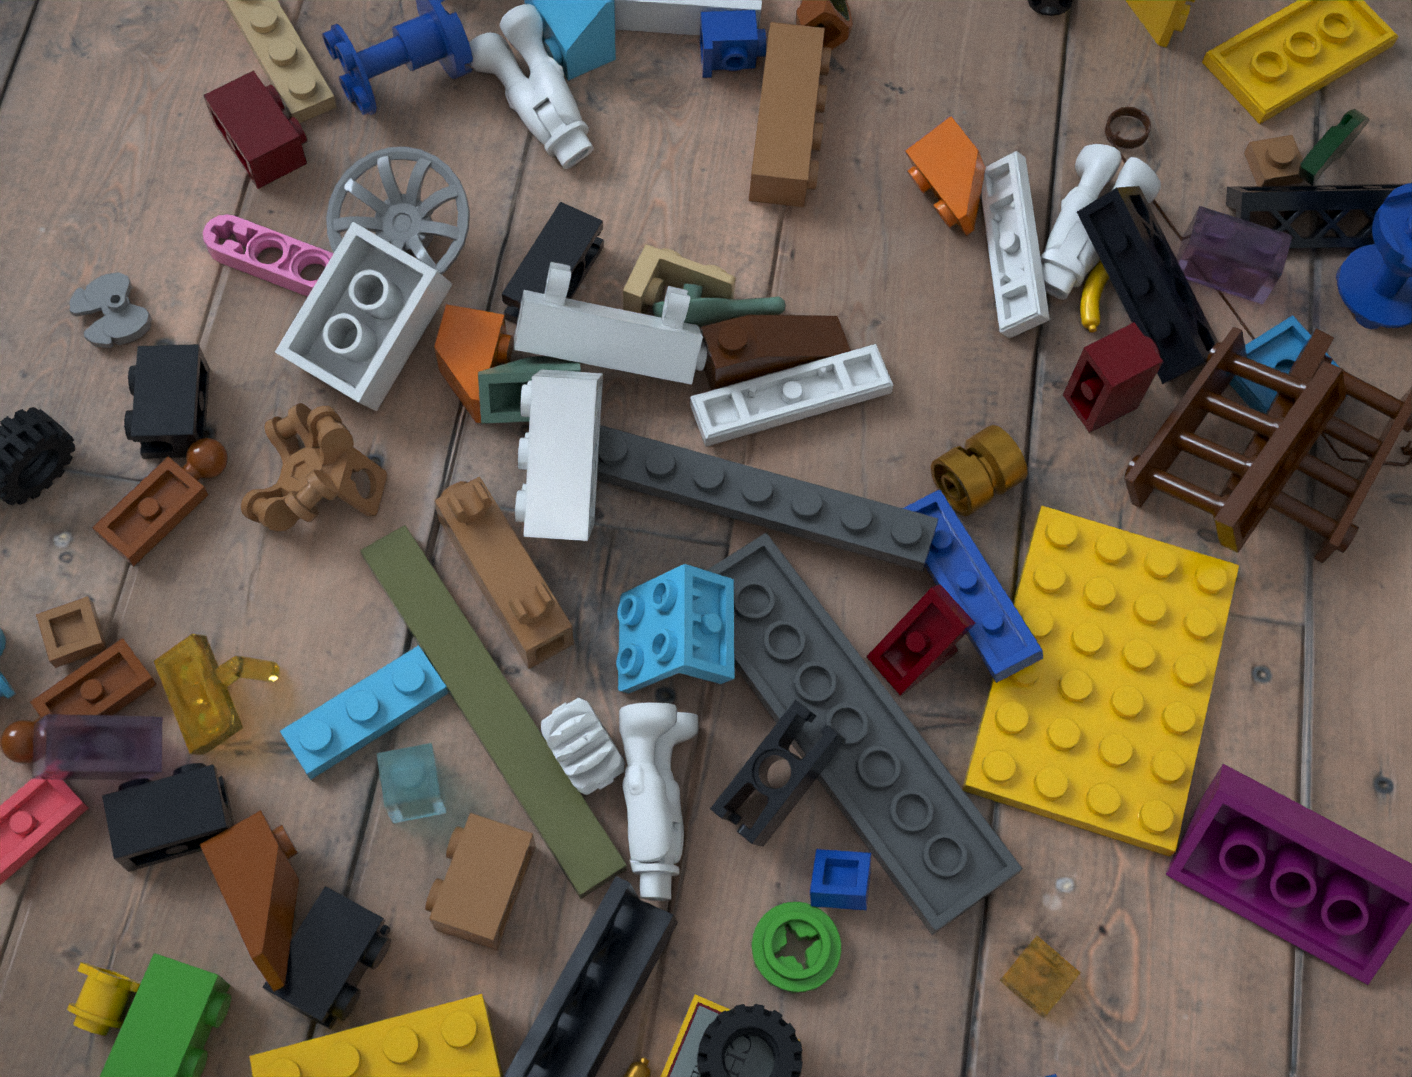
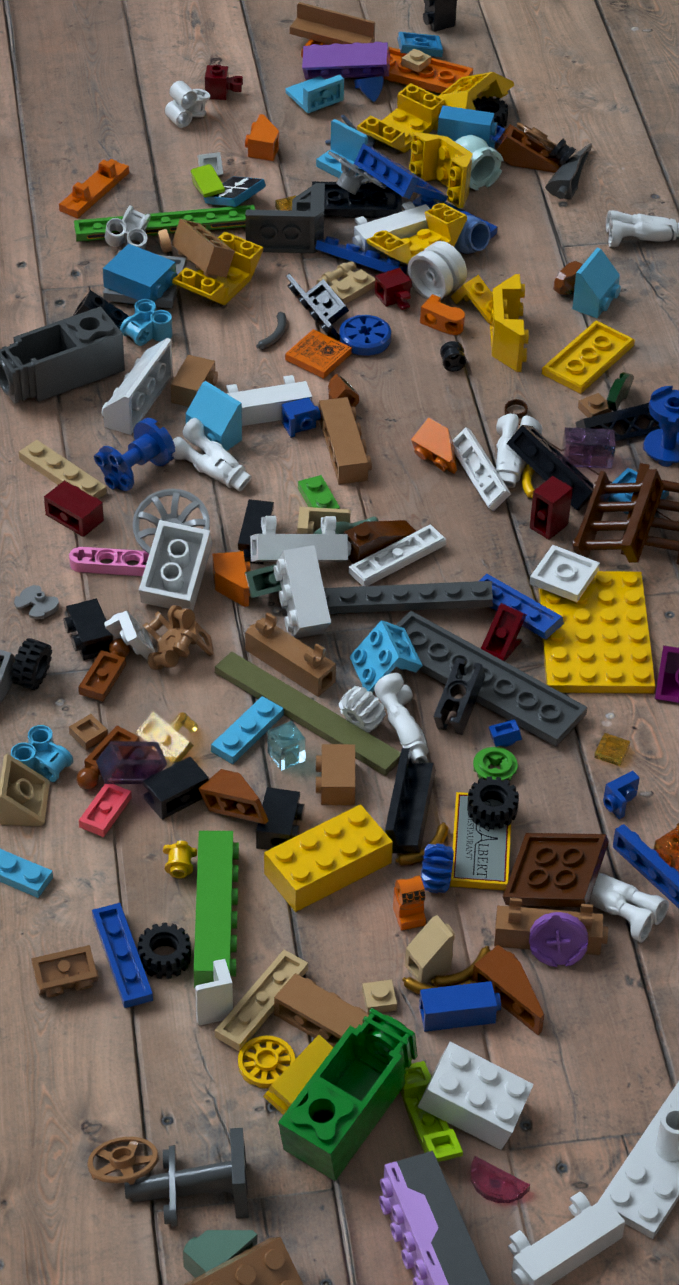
camera: 15 degrees left, 20 degrees down
pearl gold wheel [930,425,1028,517] -> none
none -> white bracket [104,611,156,661]
none -> bright green piece [298,475,340,509]
none -> white plate [529,545,600,602]

